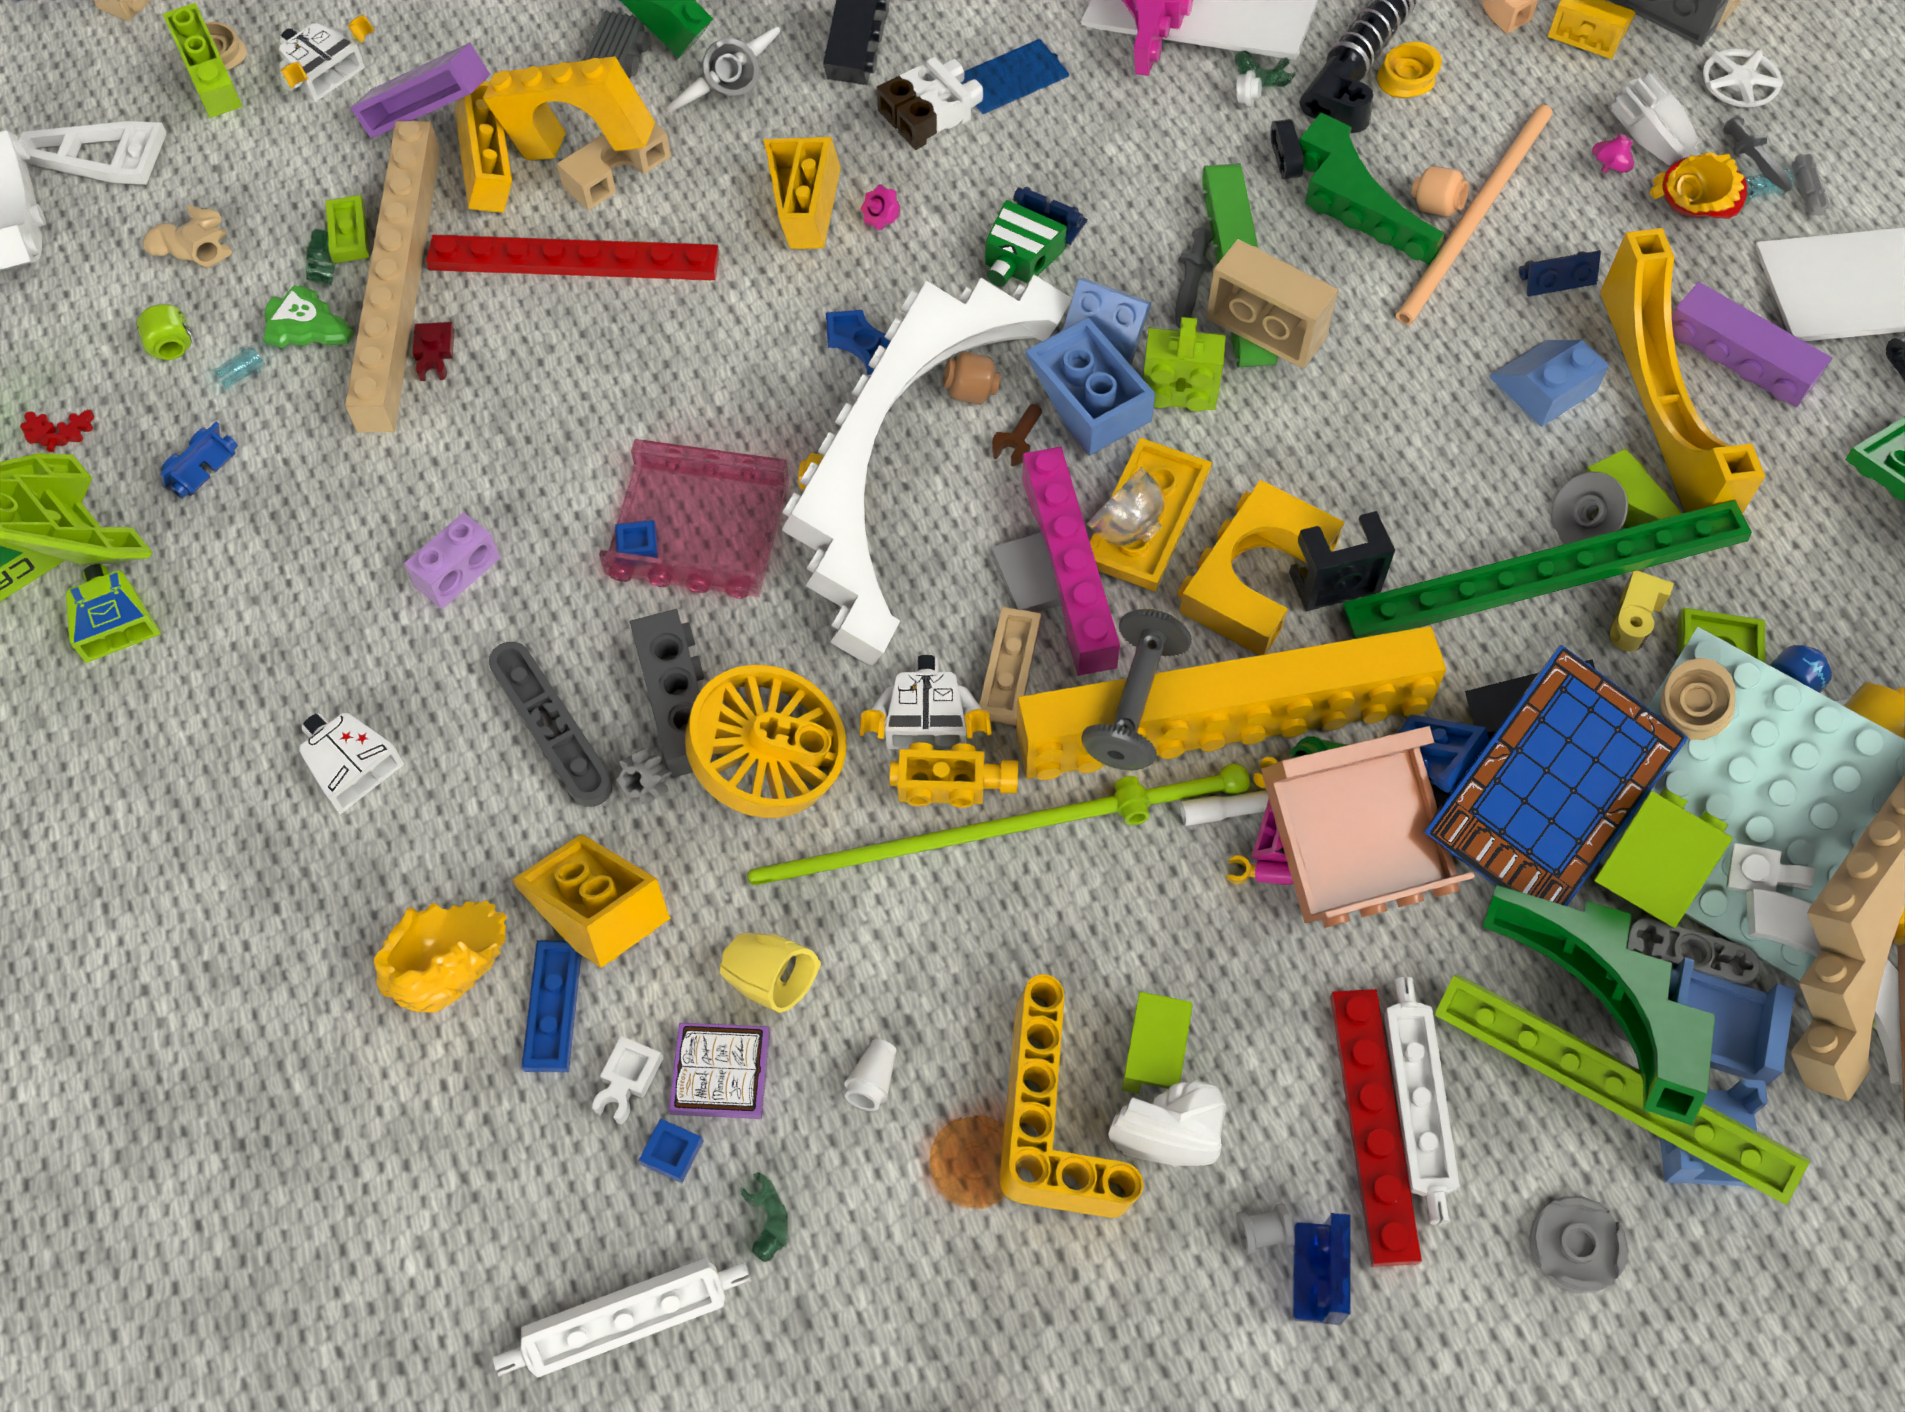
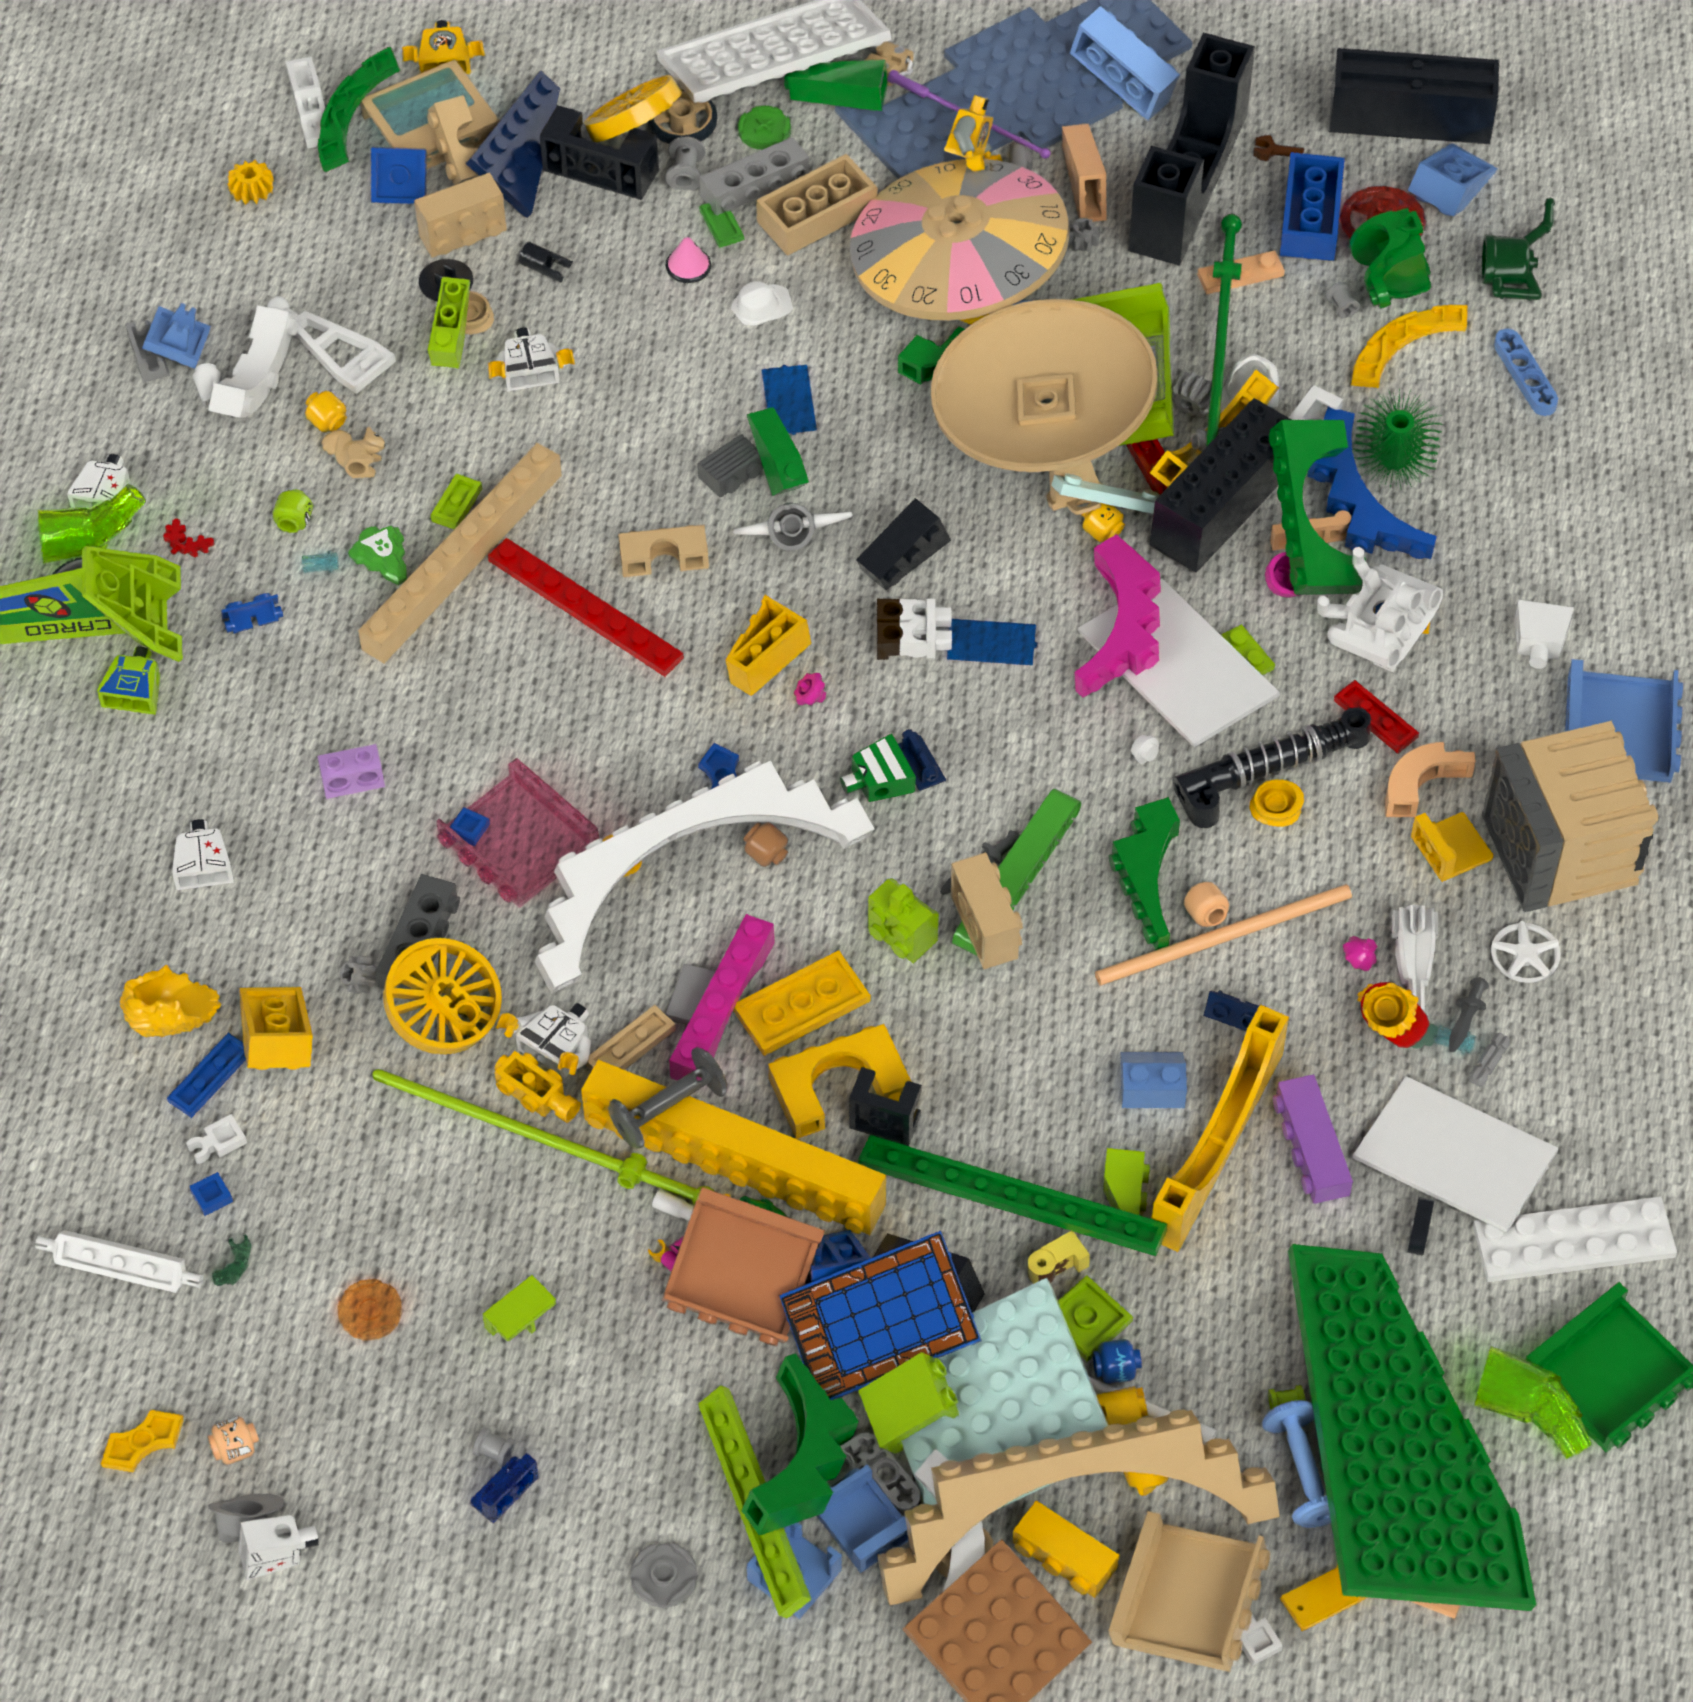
camera: 35 degrees right, 5 degrees down
clear green piece [305,229,336,286] -> none
medium lavender brick [351,43,491,139] -> none
dark red plate [412,322,455,381] -> none
yellow brick [454,81,512,213] -> none
yellow arch [483,56,655,161] -> none
dark grey piece [489,642,612,807] -> none
tile [669,1023,770,1119] -> none
light yellow helmet [720,932,821,1013] -> none
white cone [844,1039,897,1111] -> none
reddish brown bar [992,404,1042,467] -> none
yellow beam [1000,974,1144,1218] -> none
medium blue slope [1026,317,1155,456] -> none
medium blue plate [1063,277,1152,365] -> none
clear cylinder [1087,467,1165,546] -> none
white hair [1108,1080,1226,1168] -> none
clear green piece [1234,50,1296,87] -> none
black beam [1270,119,1304,180] -> none
red plate [1330,989,1422,1267] -> none
white plate [1384,977,1460,1225] -> none
light grey dish [1551,472,1628,544] -> none
tan piece [1660,658,1736,740] -> none
white plate [1726,843,1815,892] -> none
none -> yellow head [305,390,347,432]
none -> black piece [418,259,474,301]

